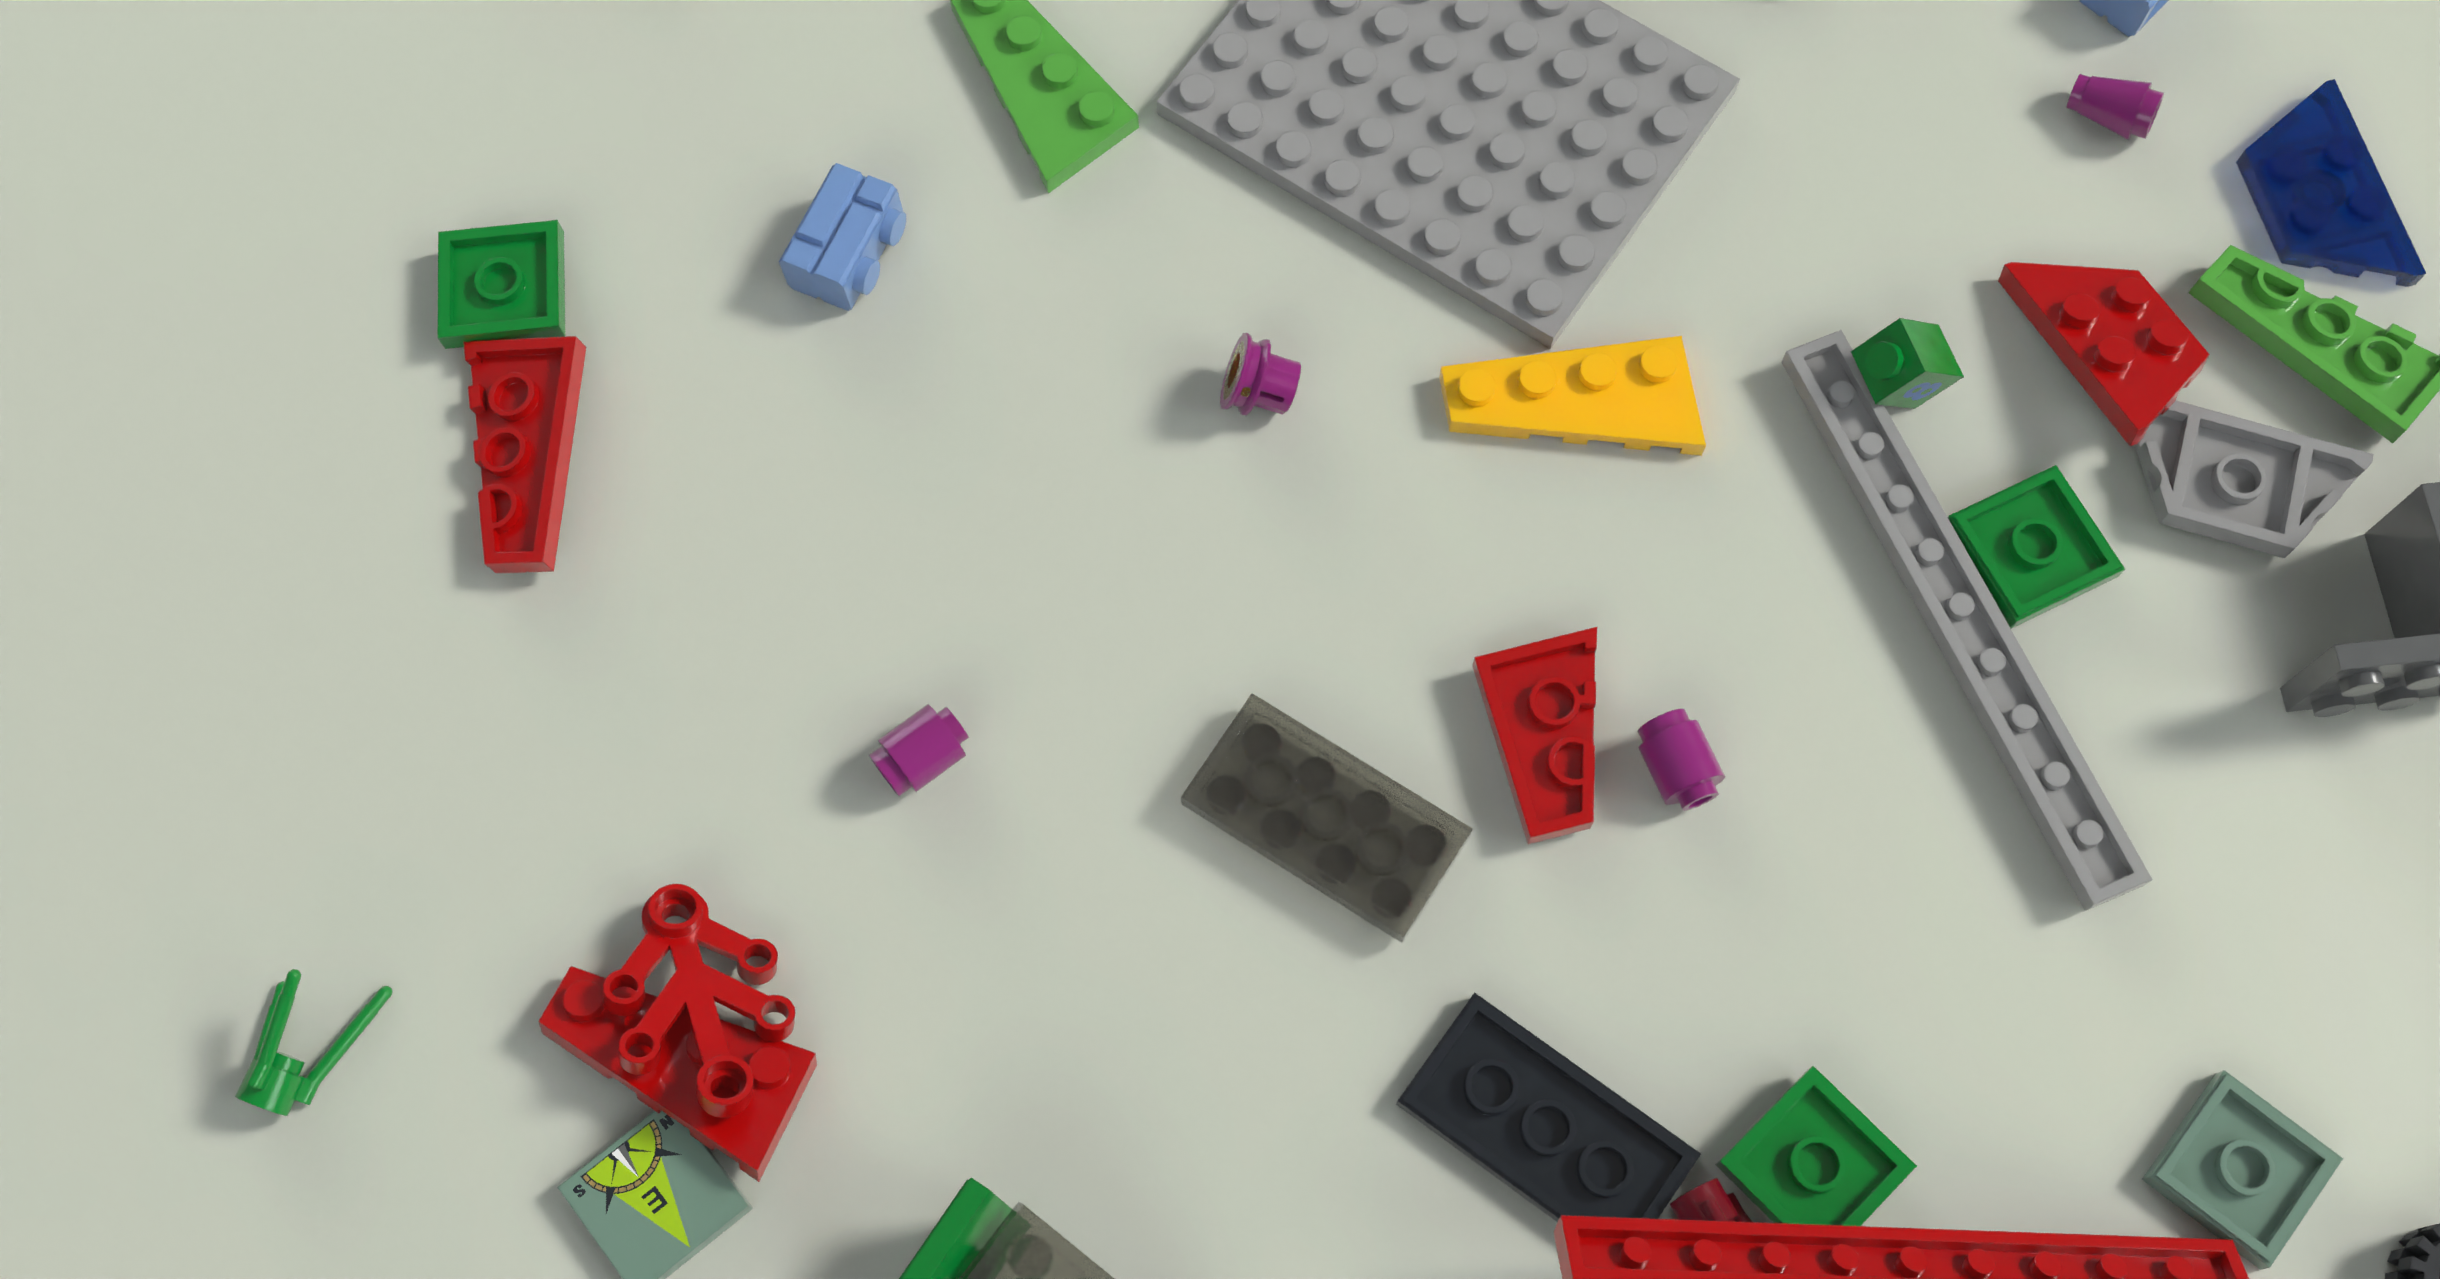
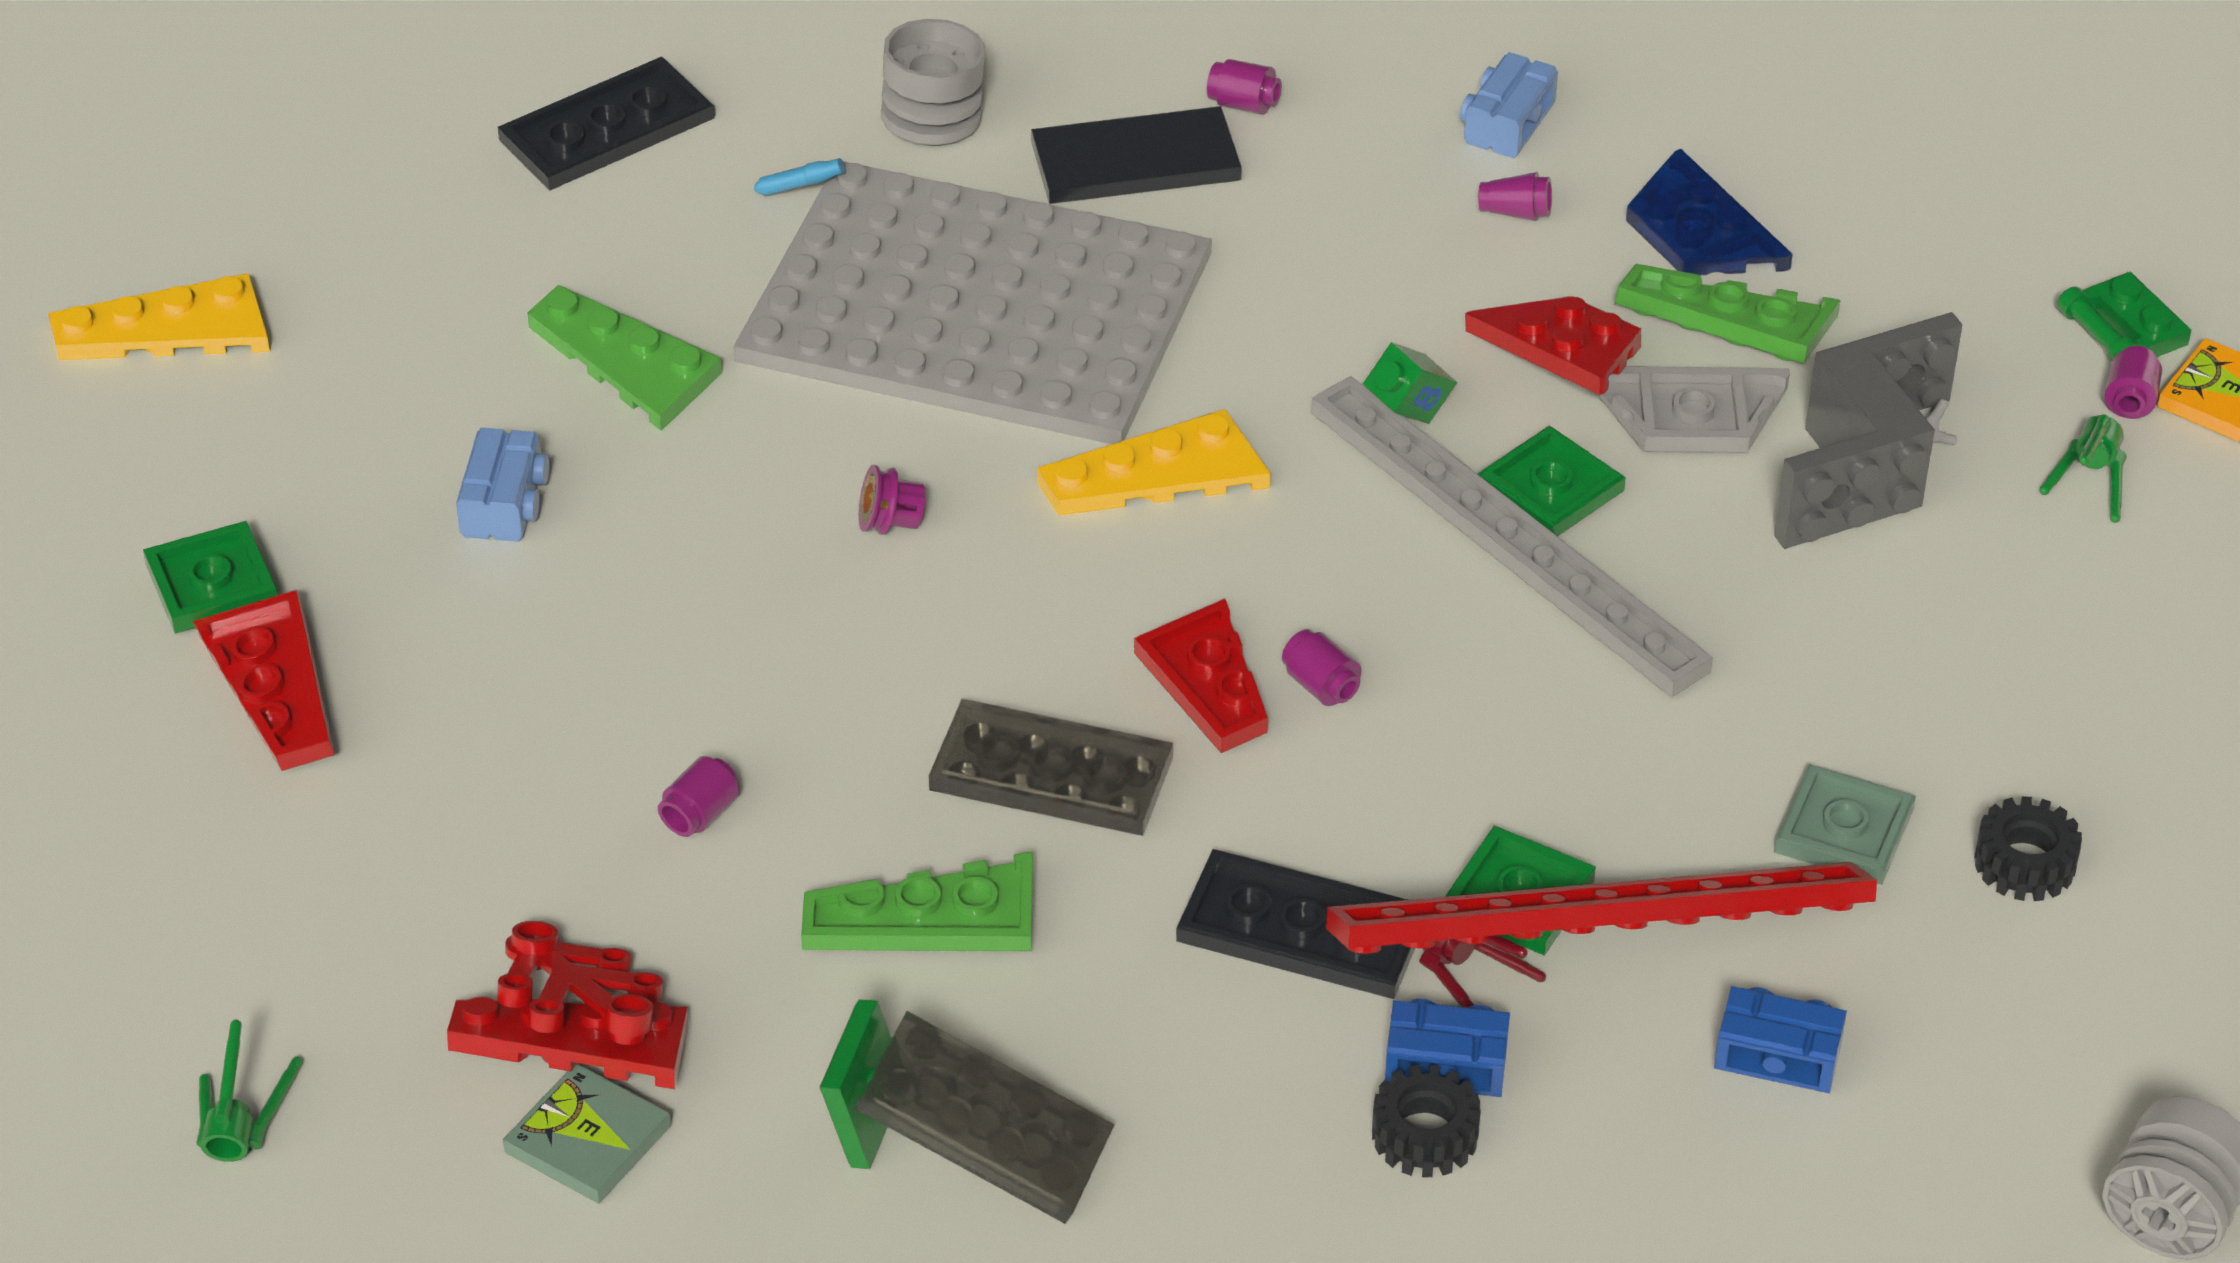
camera: 20 degrees left, 25 degrees down
none -> bright green wing [801,851,1033,951]

